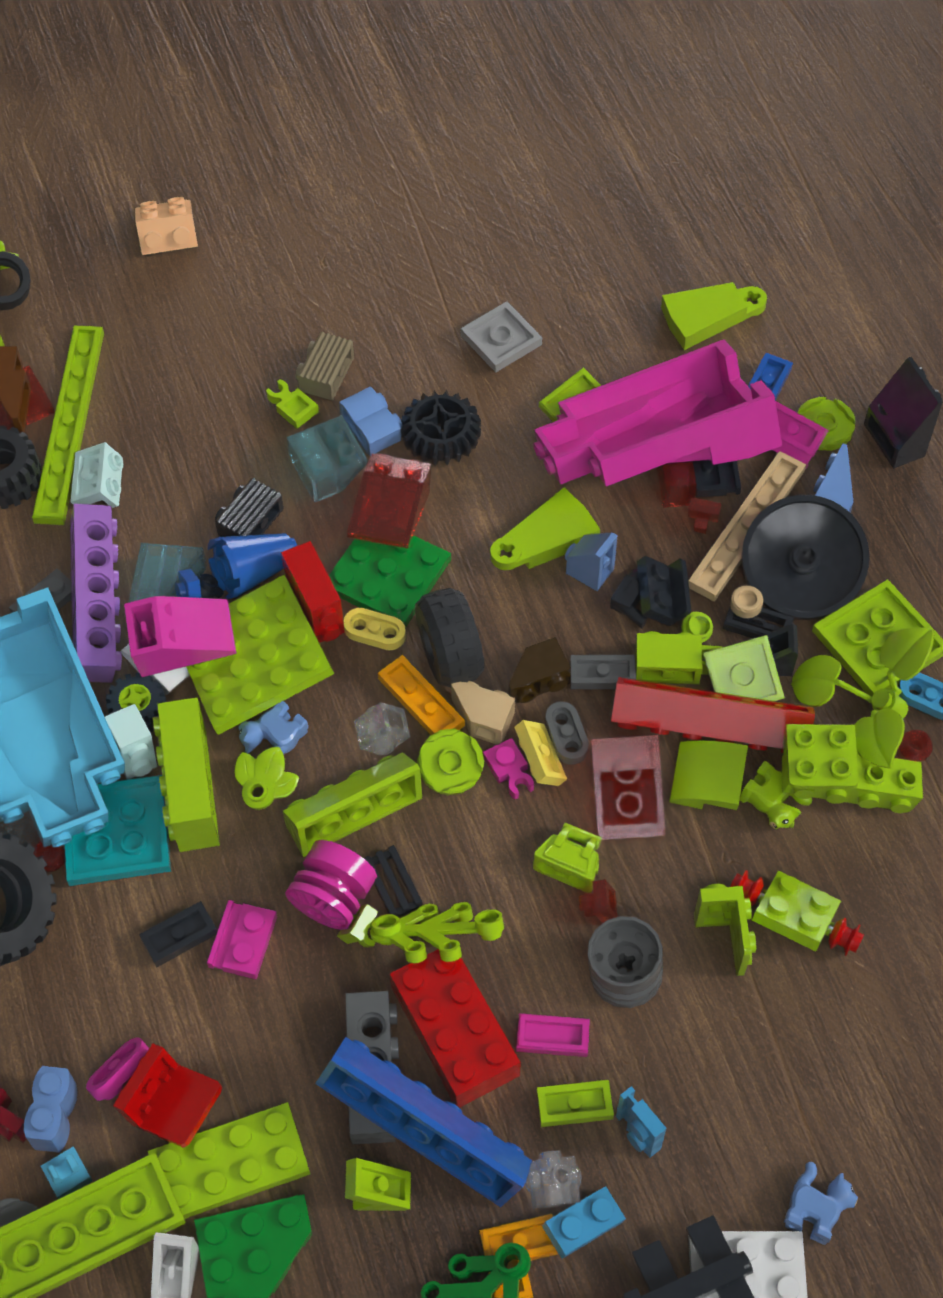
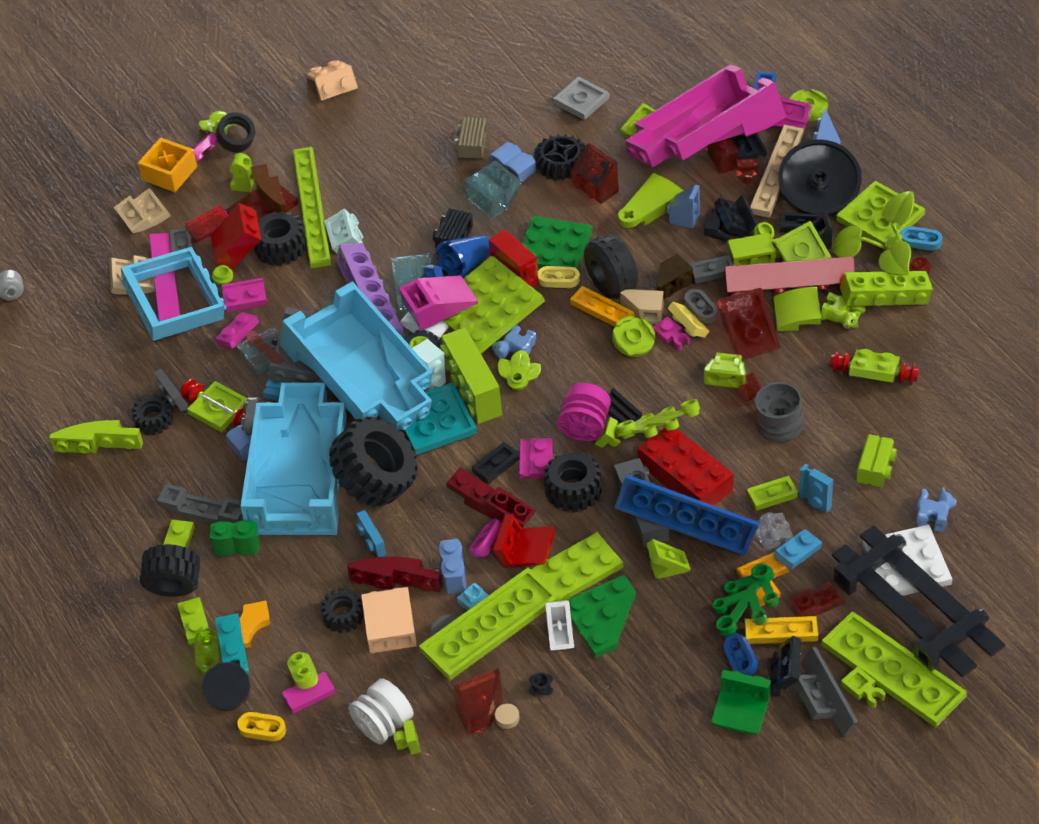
camera: 10 degrees left, 10 degrees down
lime plate [266,380,319,429] -> none
lime slope [283,752,422,857] -> none
clear red slope [347,453,431,549] -> none
clear brick [354,702,410,755] -> none
dark pink tile [516,1014,590,1057] -> none
lime piece [661,282,767,350] -> none
lime bracket [694,884,756,976] -> none
tan tile [730,586,763,618] -> none
lime bracket [783,724,859,789] -> none
black slope [864,357,943,469] -> none
none -> dark red slope [446,467,536,528]
none -> black tyre [544,451,602,512]
none -> clear red slope [572,143,619,204]
none -> lime brick [856,434,897,487]

